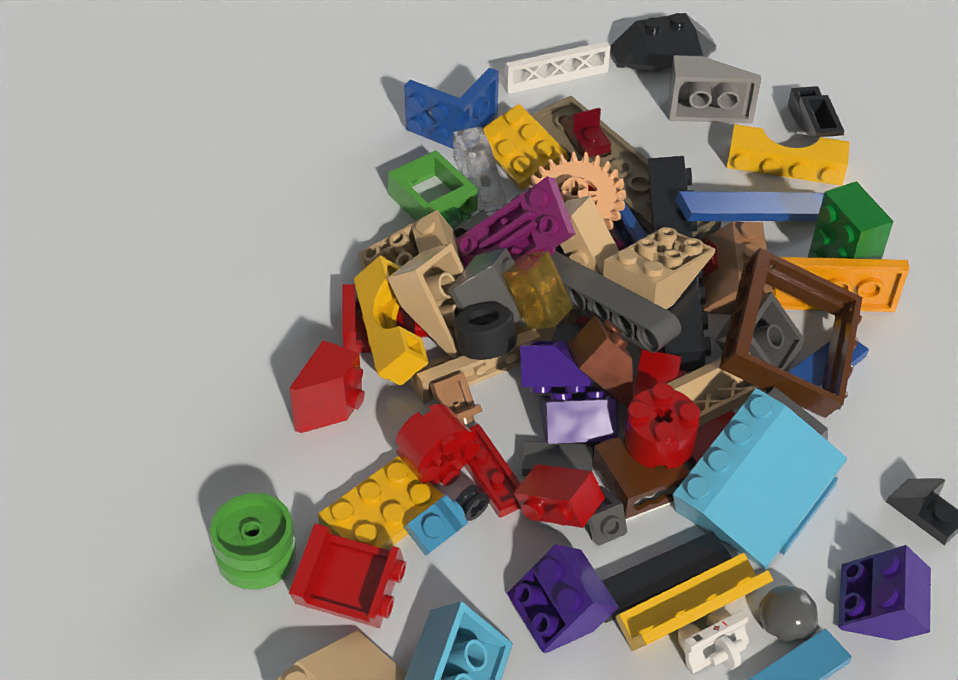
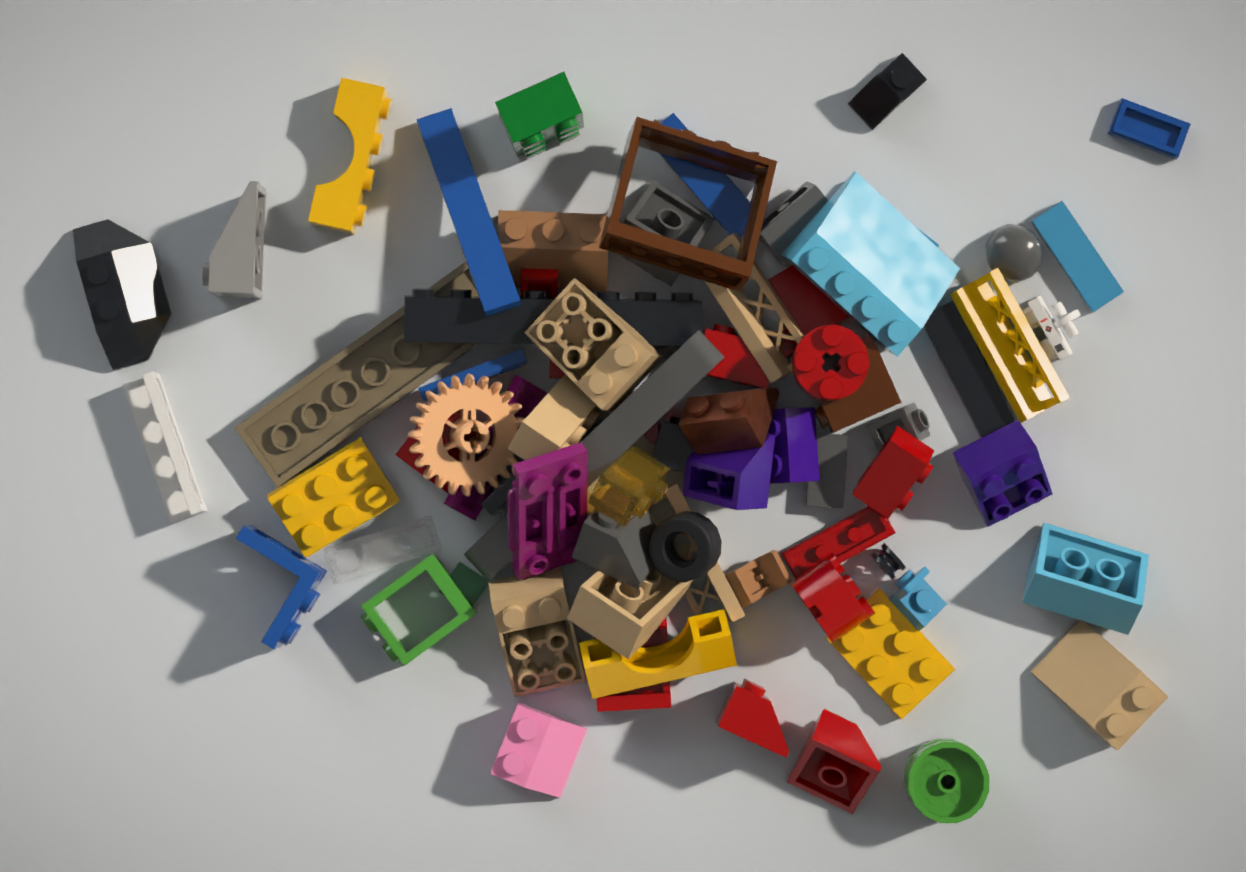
camera: 90 degrees left, 40 degrees up
red panel [289,523,406,628] -> none
dark red slope [561,108,611,158] -> none
light orange tile [772,257,910,312] -> none
black slope [787,86,845,138] -> none
dark purple slope [838,545,931,641] -> none
none -> bright pink slope [490,702,587,798]
none -> red slope [787,709,881,814]

